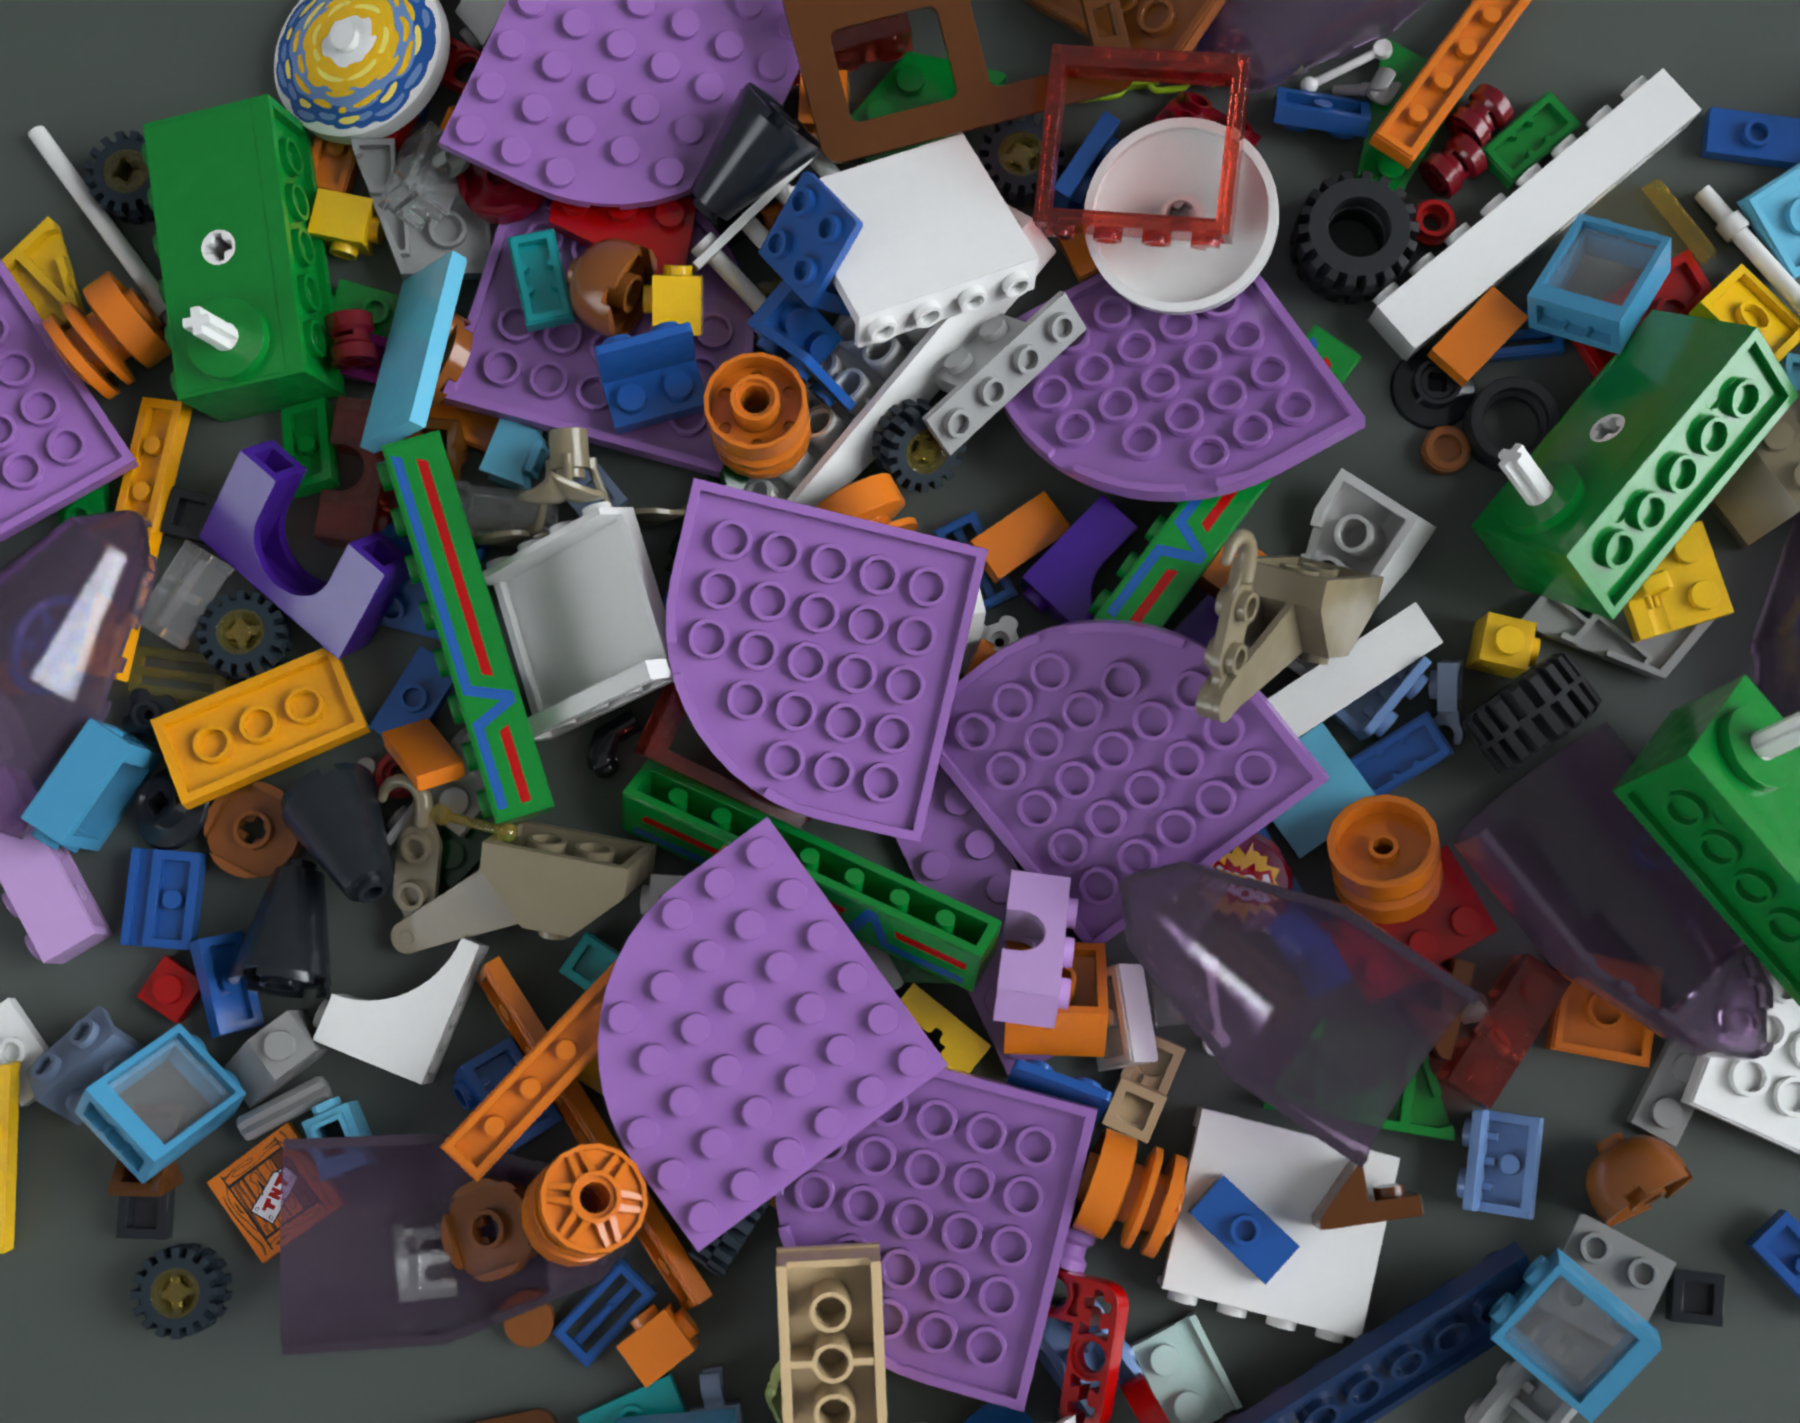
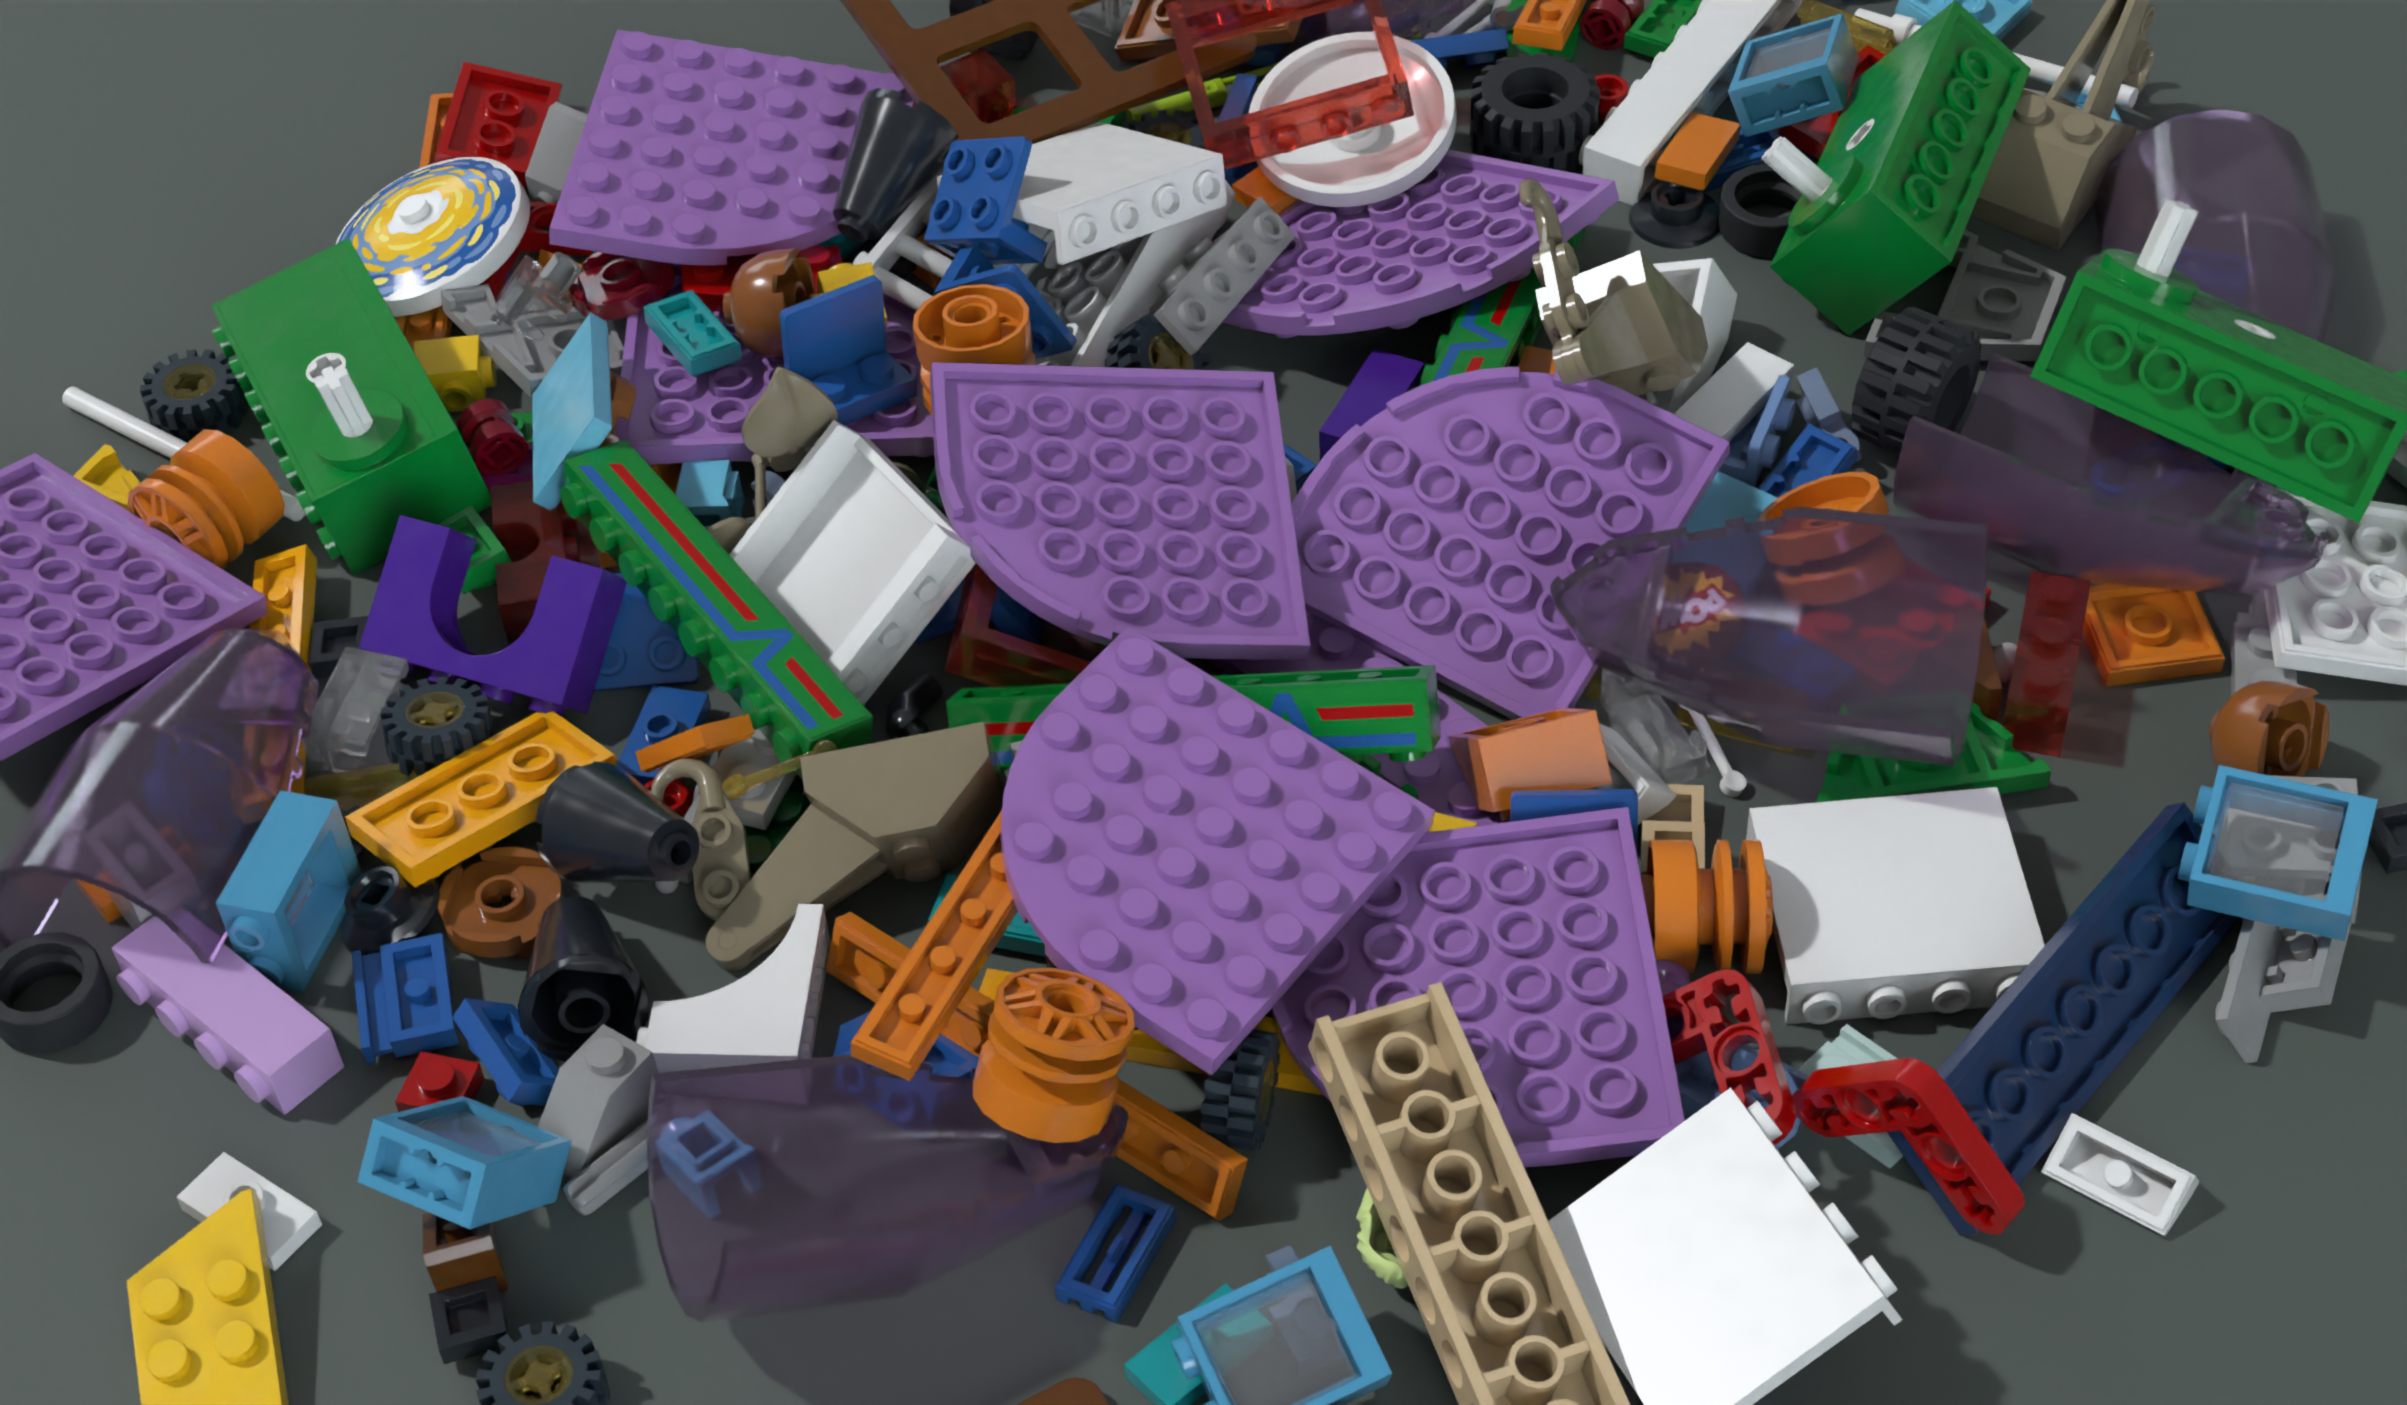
camera: 25 degrees left, 35 degrees down
sand blue bracket [25,1006,146,1126] -> none
tile [207,1122,348,1263] -> none
clear hinge [393,1224,457,1302] -> none
dark orange plate [441,1177,538,1282] -> none
dark orange tile [504,1294,556,1348] -> none
orange brick [616,1303,700,1388] -> none
orange tile [968,491,1071,584] -> none
lavender arch [993,870,1078,1029] -> none
blue plate [1187,1174,1300,1285] -> none
reddish brown slope [1311,1157,1424,1231] -> none
dark red wheel [1419,132,1487,200] -> none
dark orange tile [1419,425,1471,476] -> none
medium blue bracket [1457,1108,1544,1220] -> none
yellow brick [1465,612,1541,679] -> none
yellow hinge [1623,520,1734,643] -> none

